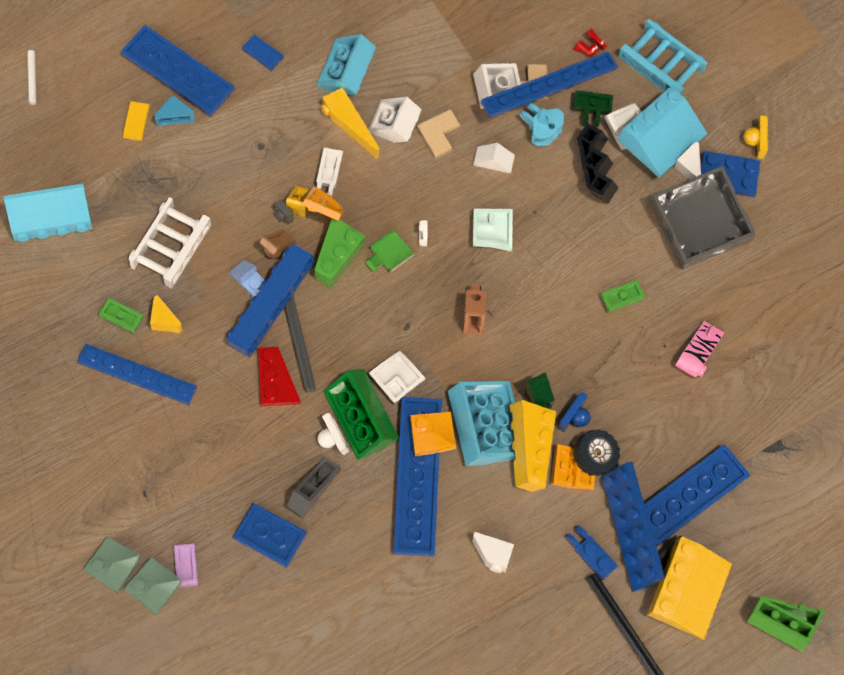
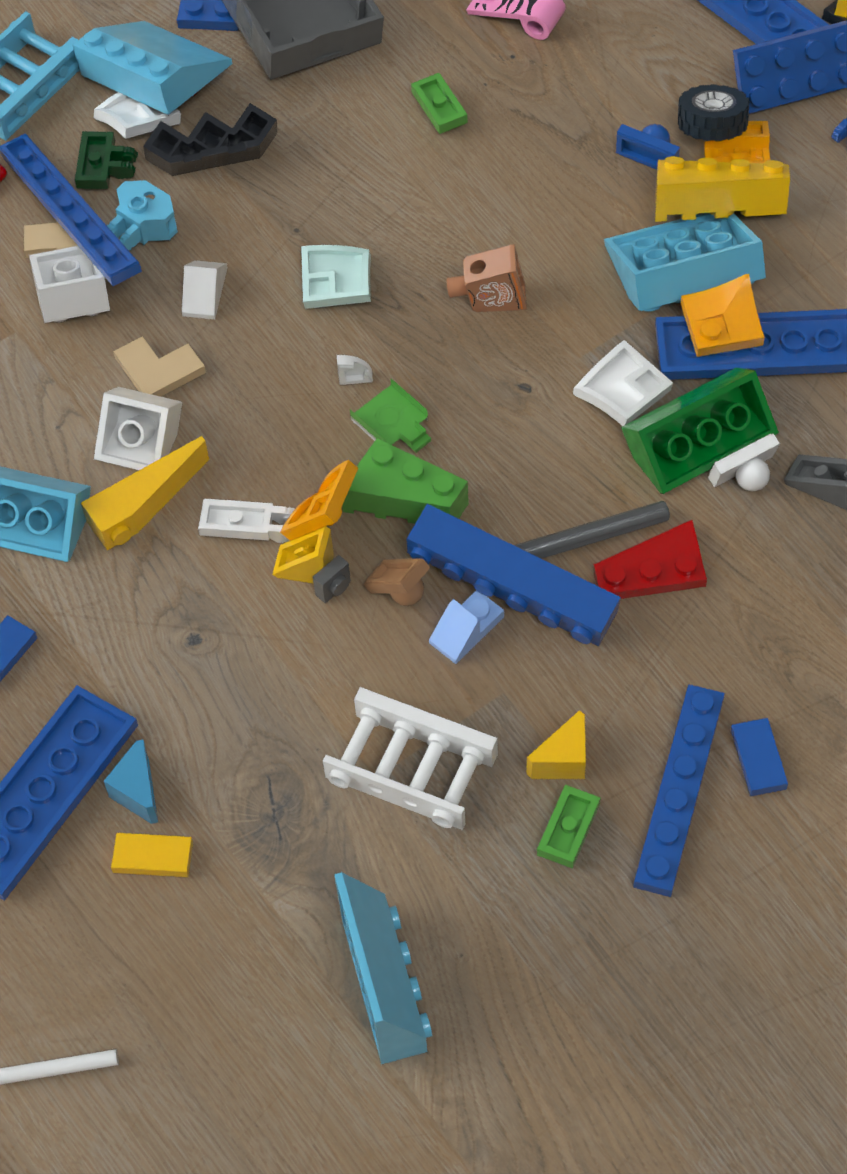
camera: 85 degrees left, 10 degrees down
dark green slope [524,373,555,410] -> none
white slope [674,142,701,181] -> none
none -> blue tile [731,718,788,796]

